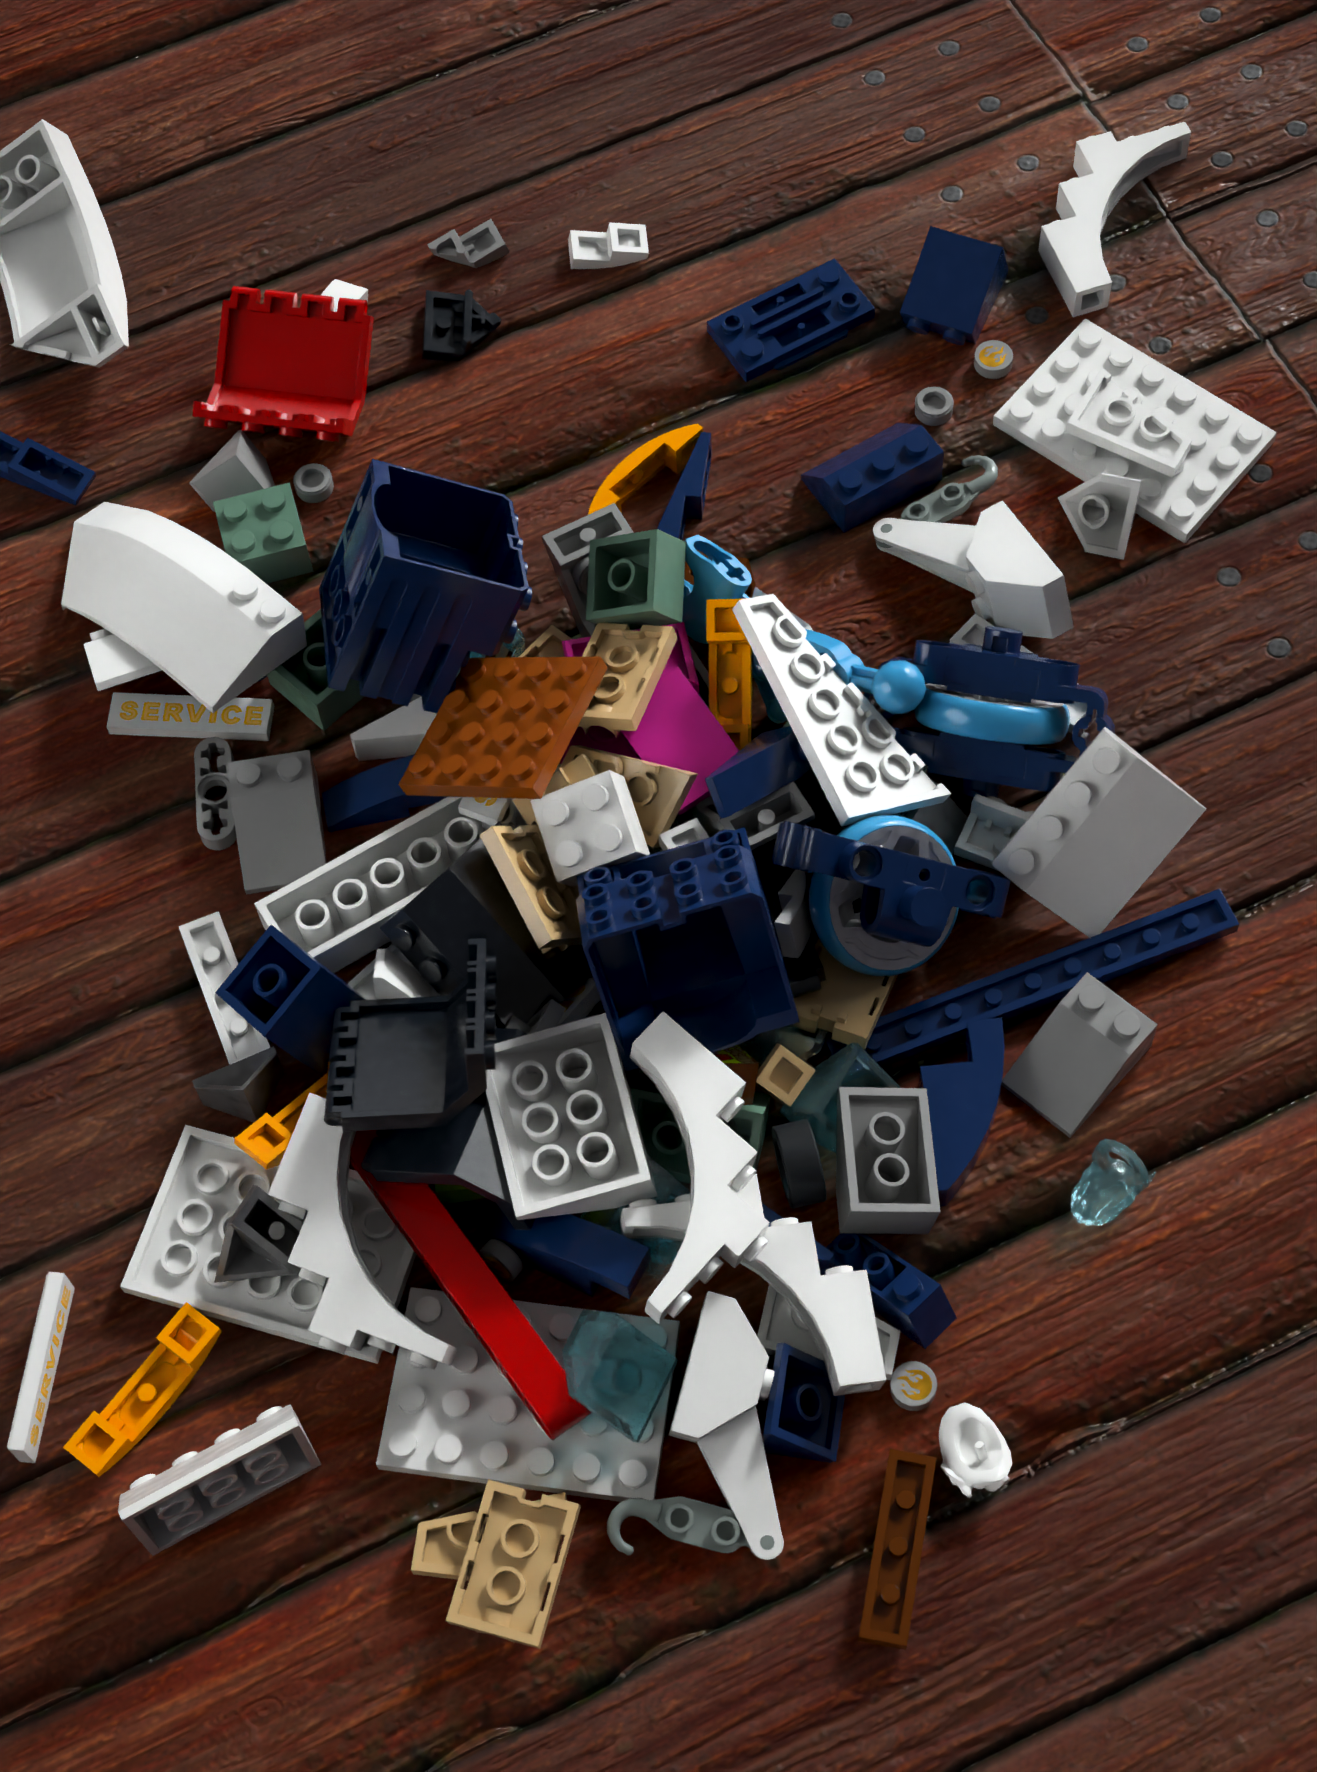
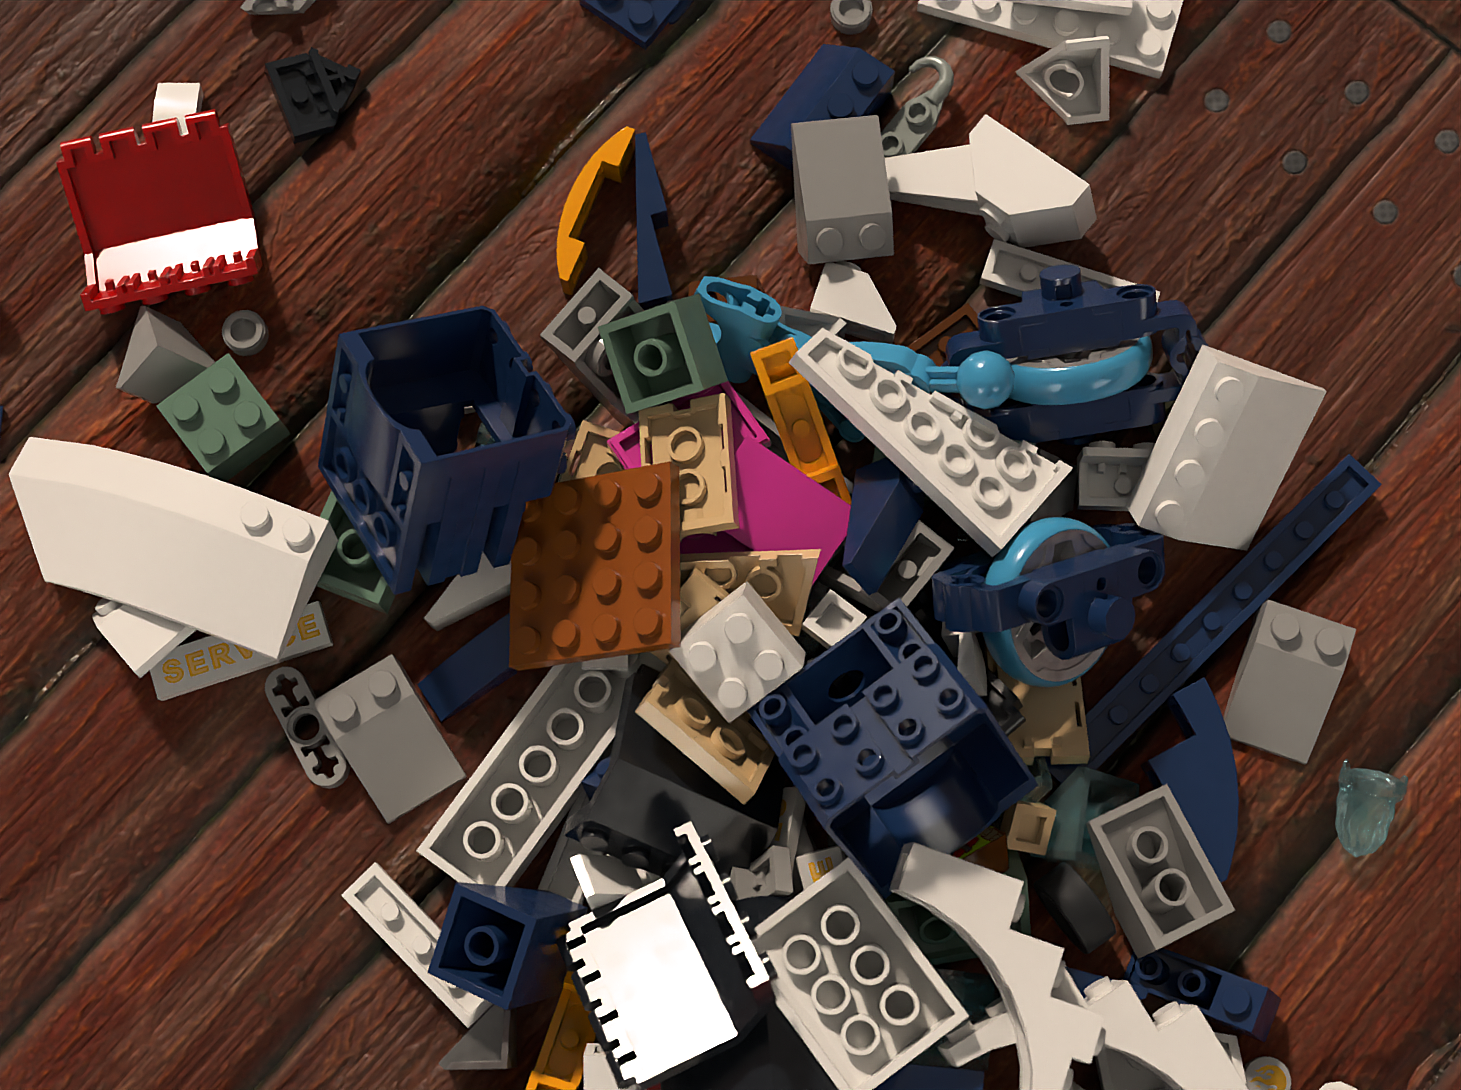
camera: 25 degrees left, 15 degrees up
none -> light grey slope [791,115,894,264]
none -> white slope [810,261,897,344]

